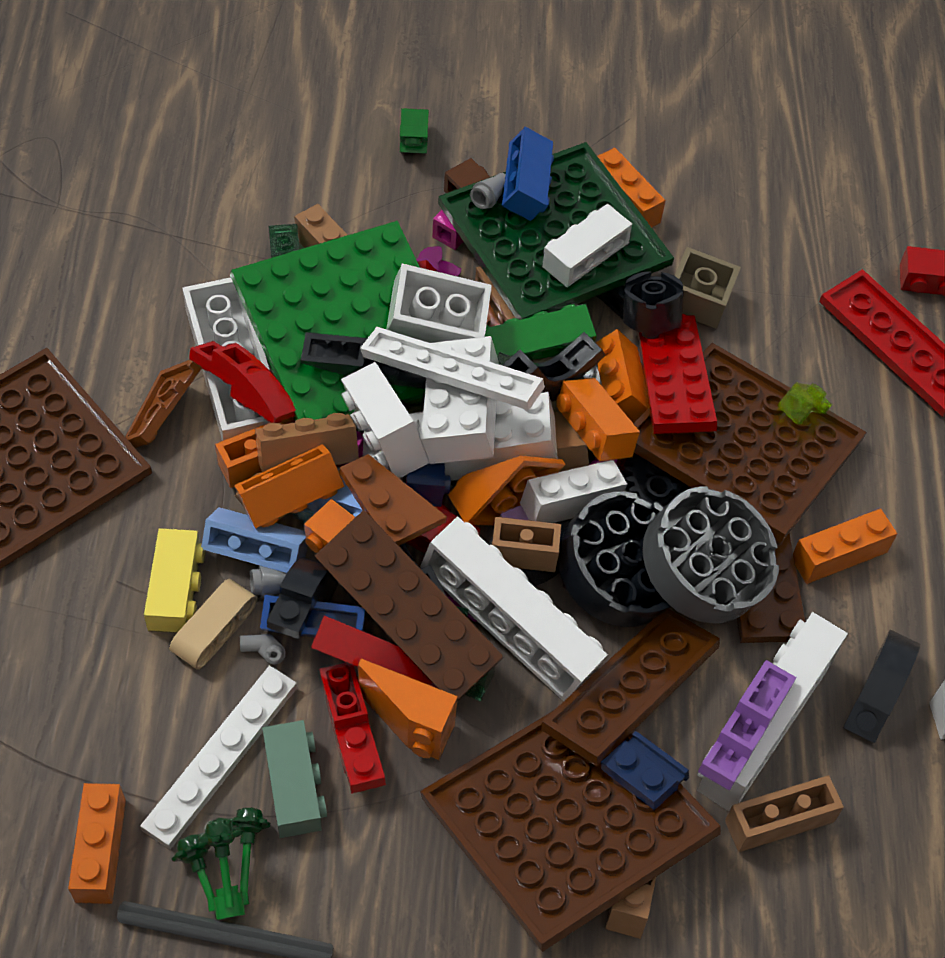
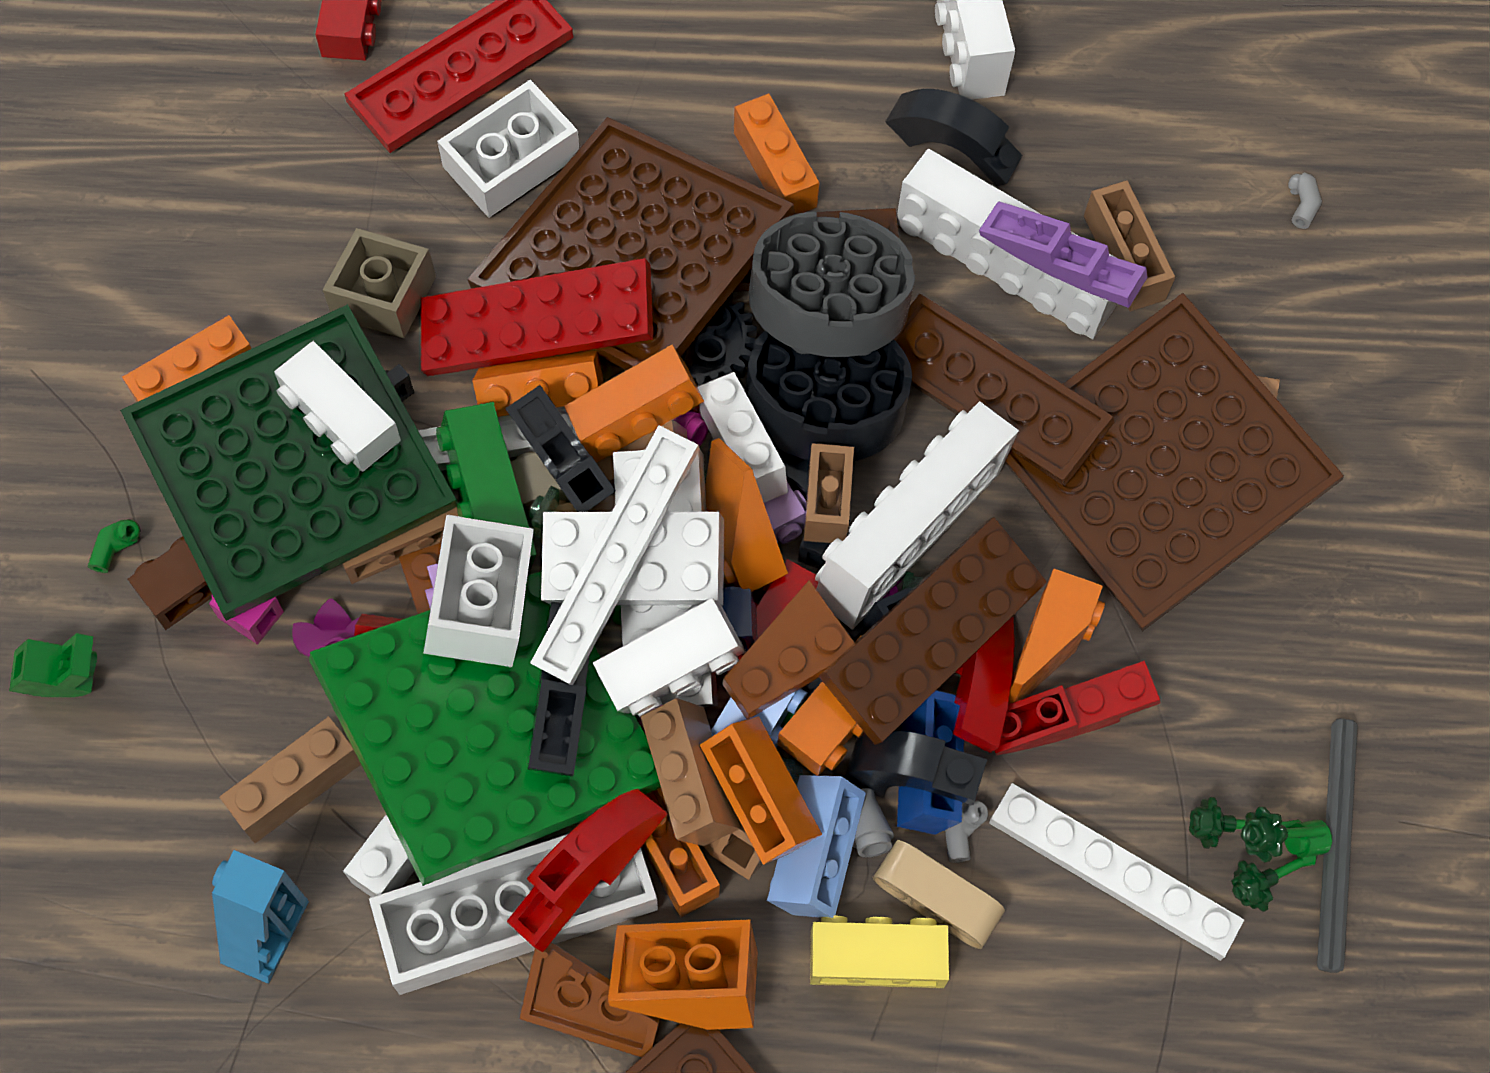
camera: 90 degrees left, 10 degrees up
orange brick [68,783,126,904] -> none
sand green brick [262,720,327,838] -> none
clear green brick [269,224,300,258] -> none
light grey cone [470,173,506,209] -> none
blue brick [502,126,554,221] -> none
dark blue plate [601,731,689,810] -> none
black brick [623,272,684,339] -> none
clear neon green bracket [778,382,832,424] -> none
none -> green arm [87,519,141,573]
none -> dark azure wedge [212,850,309,984]
none -> white brick [437,80,580,218]
none -> orange slope [608,919,758,1030]

